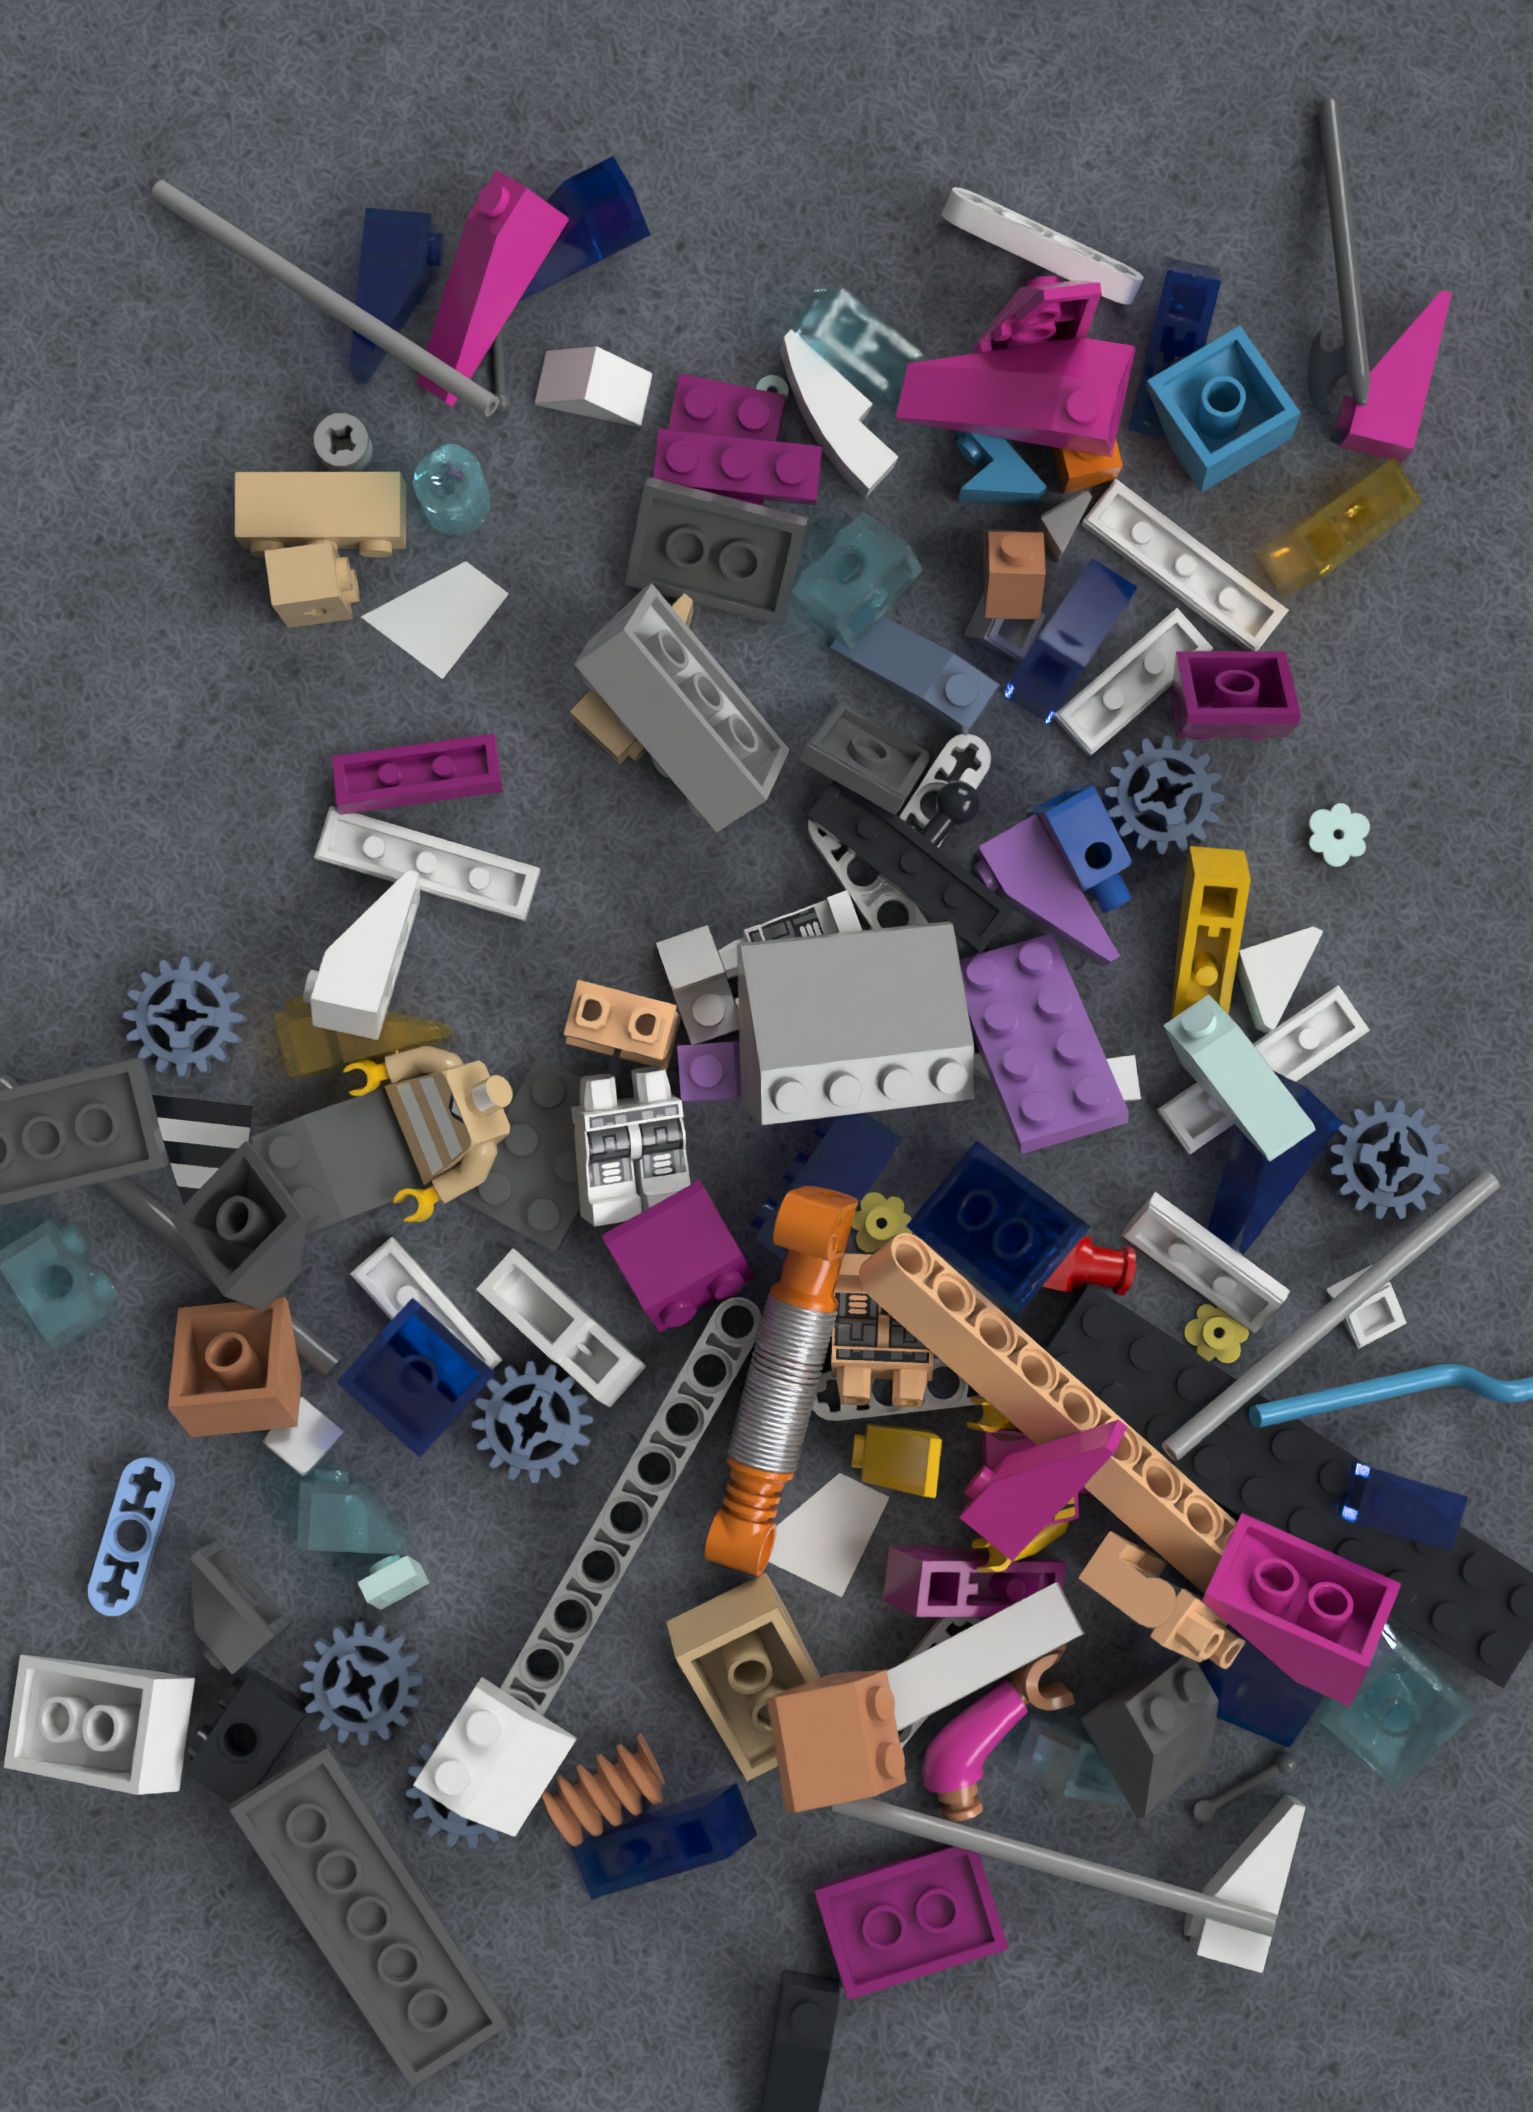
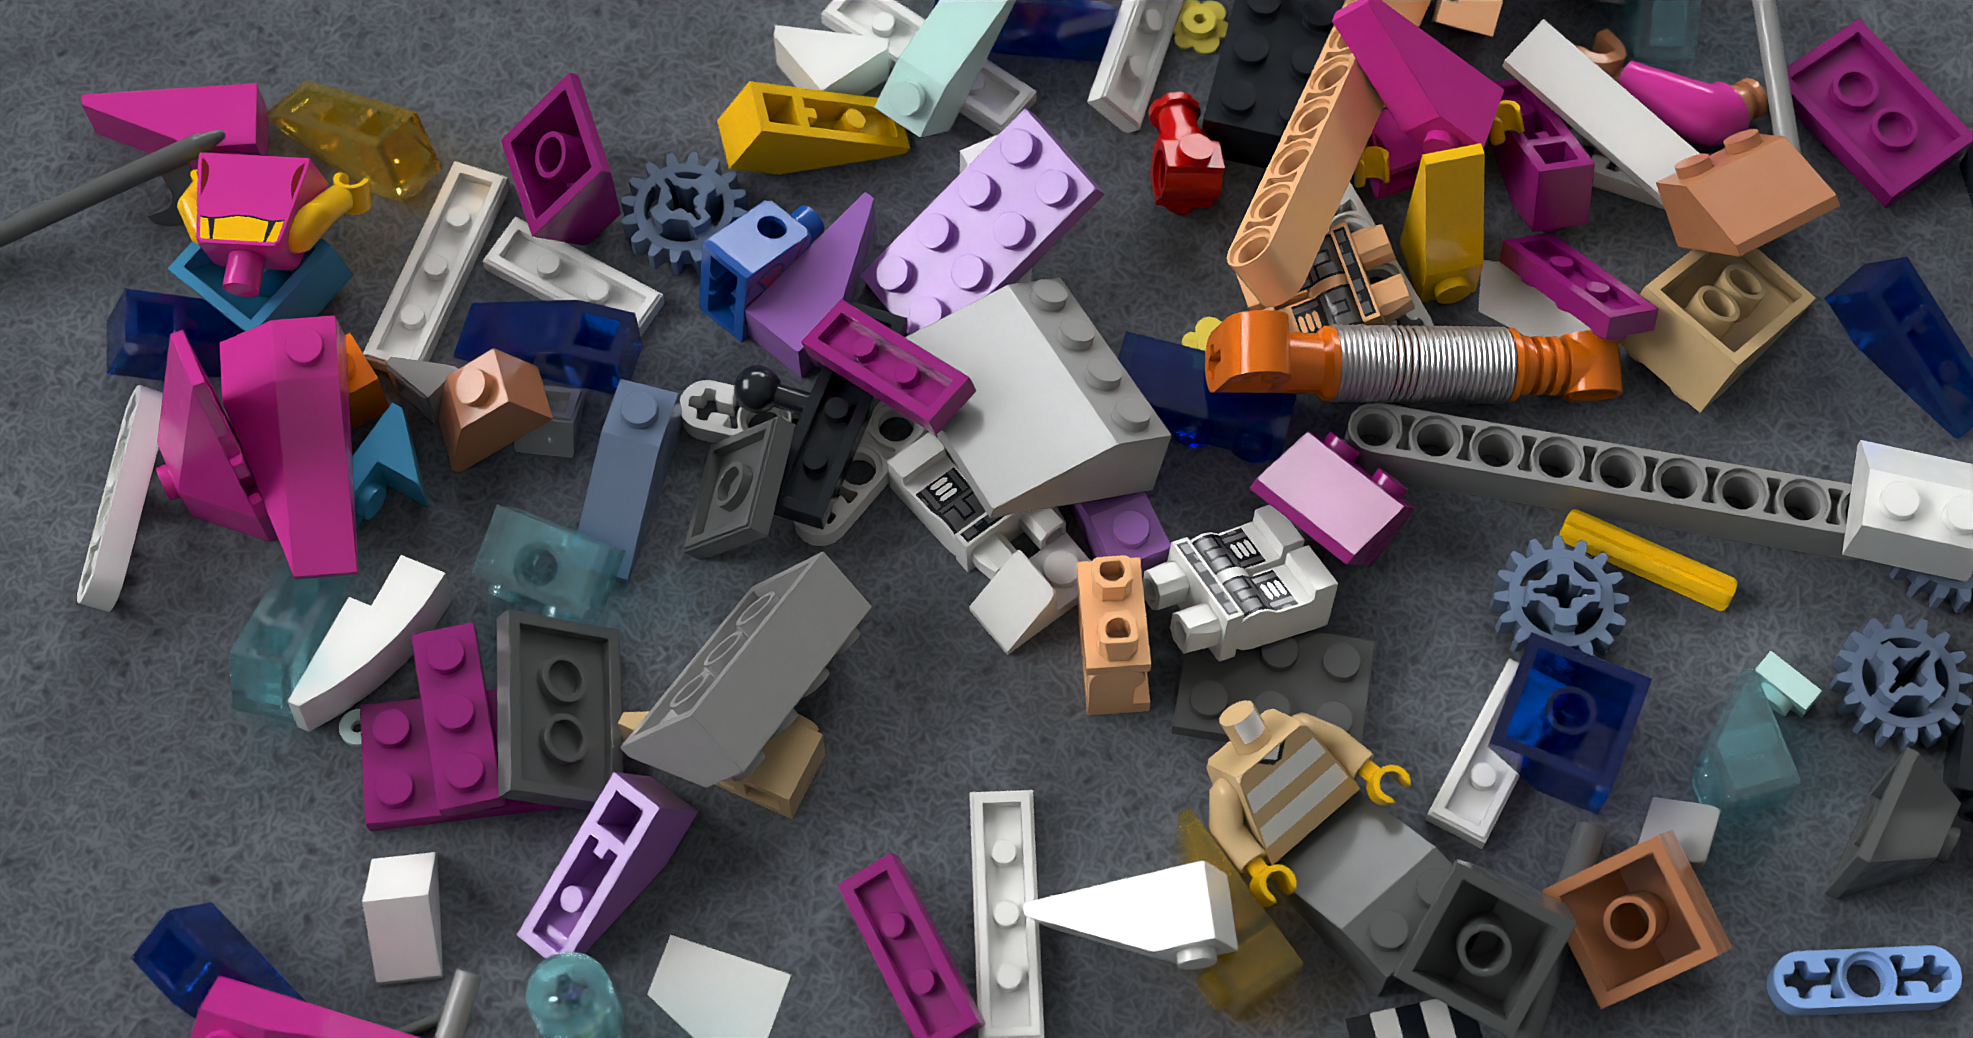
camera: 105 degrees left, 20 degrees down
white slope [476,1248,647,1408] -> none
nougat piece [542,1733,665,1847] -> none
clear blue slope [906,1140,1091,1316] -> none
light aqua plant [1309,803,1370,867] -> none
none -> dark pink torso [177,152,372,297]
none -> medium lavender slope [517,772,698,971]
none -> magenta plate [801,299,976,435]
none -> magenta plate [1499,232,1659,341]
none -> yellow axle [1559,509,1738,611]

